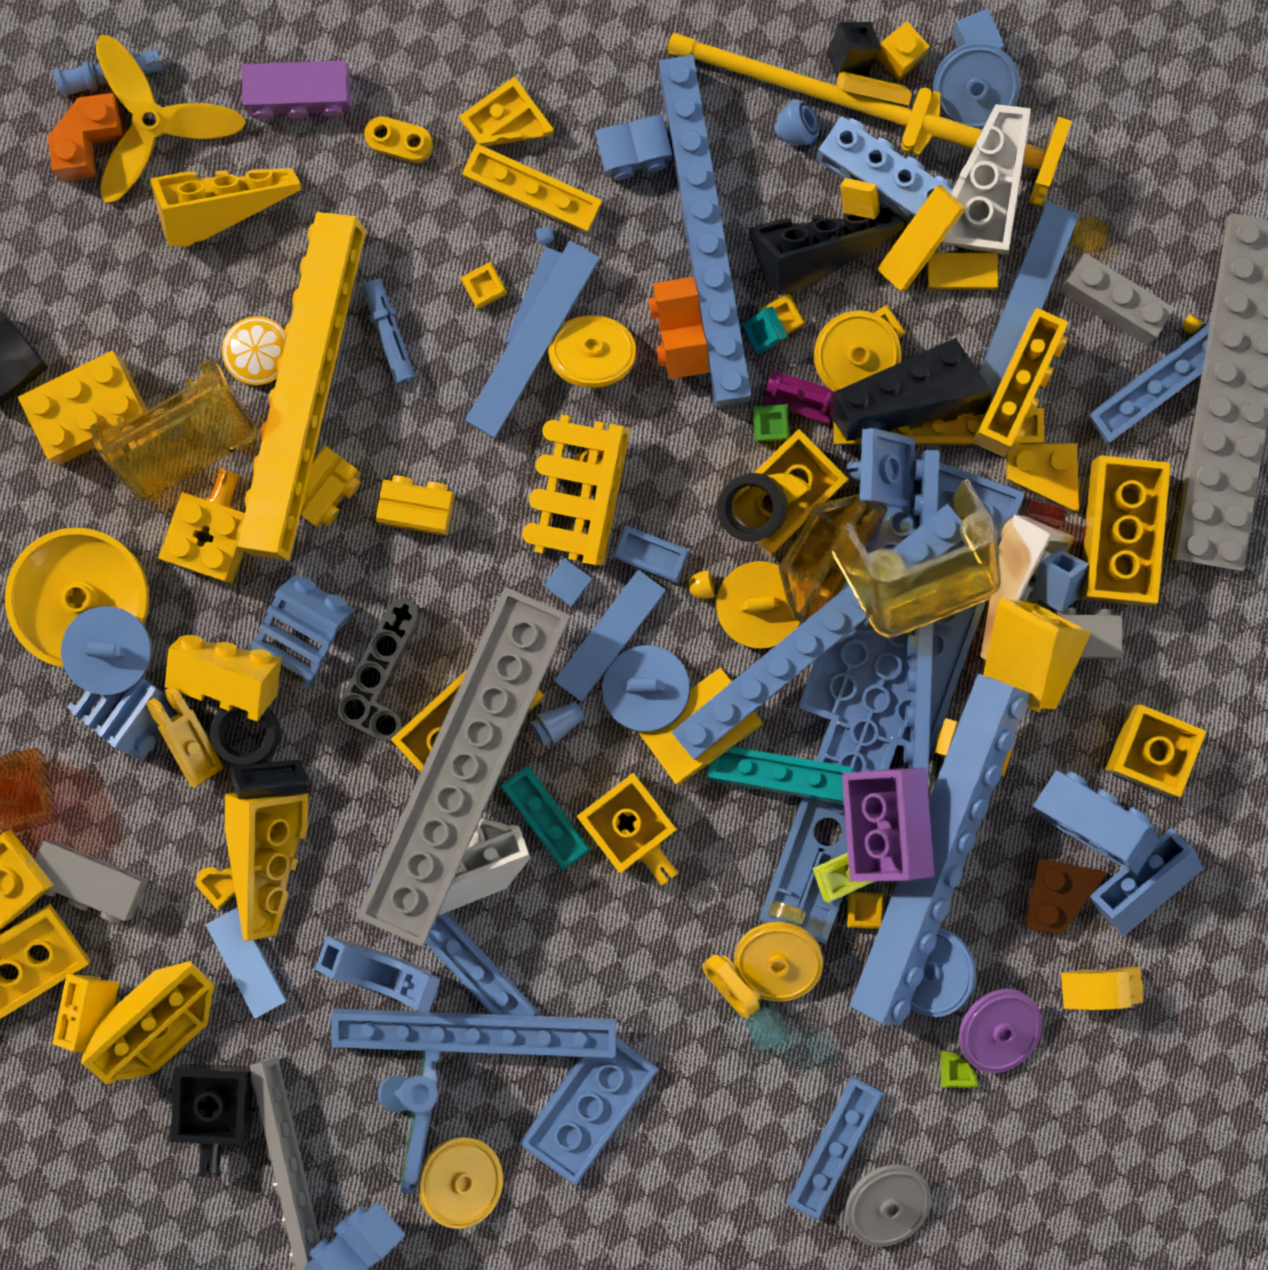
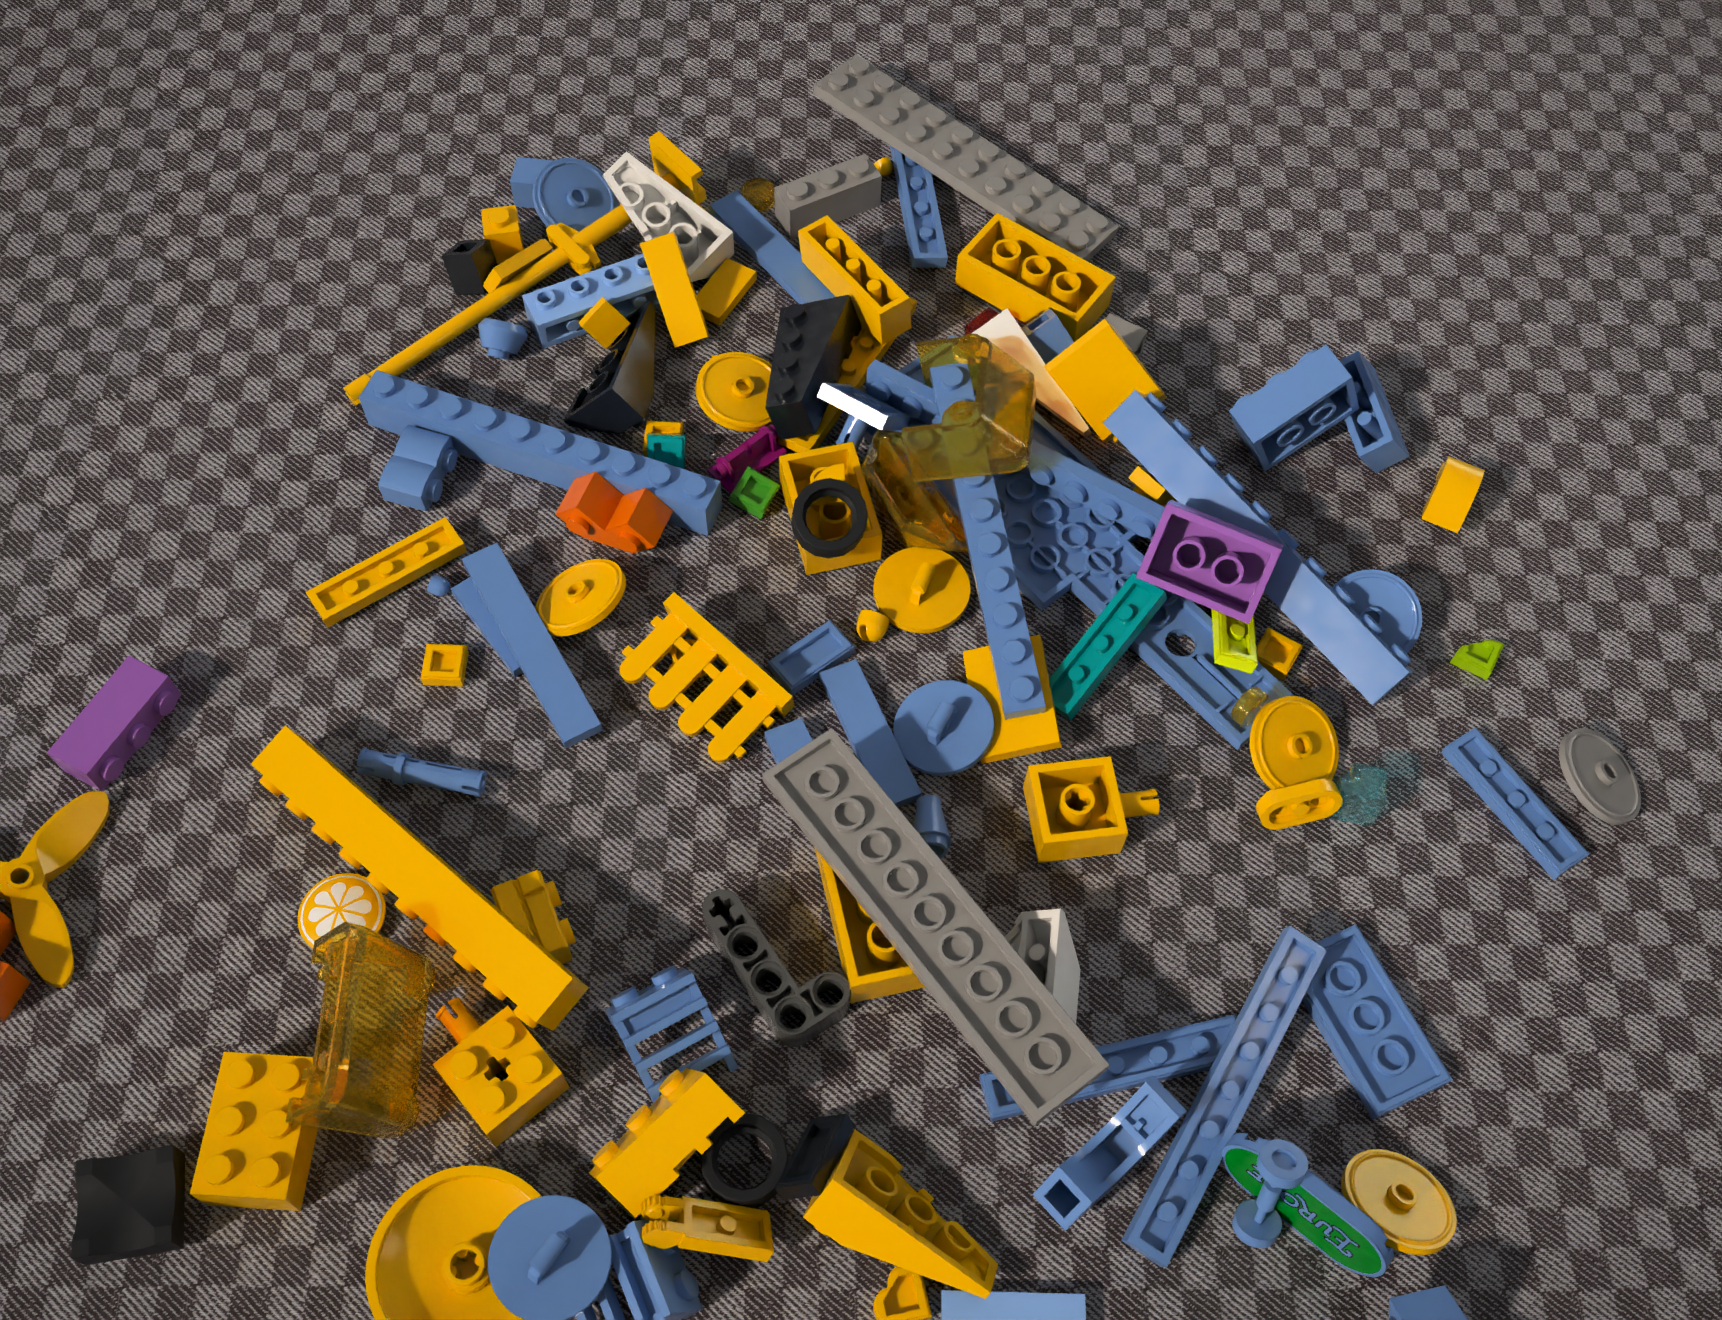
camera: 65 degrees left, 25 degrees down
yellow wedge [150,168,301,247] -> none
yellow plate [364,116,433,163] -> none
yellow brick [376,475,455,536] -> none
yellow wing [459,76,554,147] -> none
teal tile [500,765,591,871] -> none
medium lavender shield [959,989,1042,1073] -> none
yellow wing [1005,443,1079,512] -> none
reddish brown wing [1024,858,1106,935] -> none
yellow brick [1105,704,1206,797] -> none

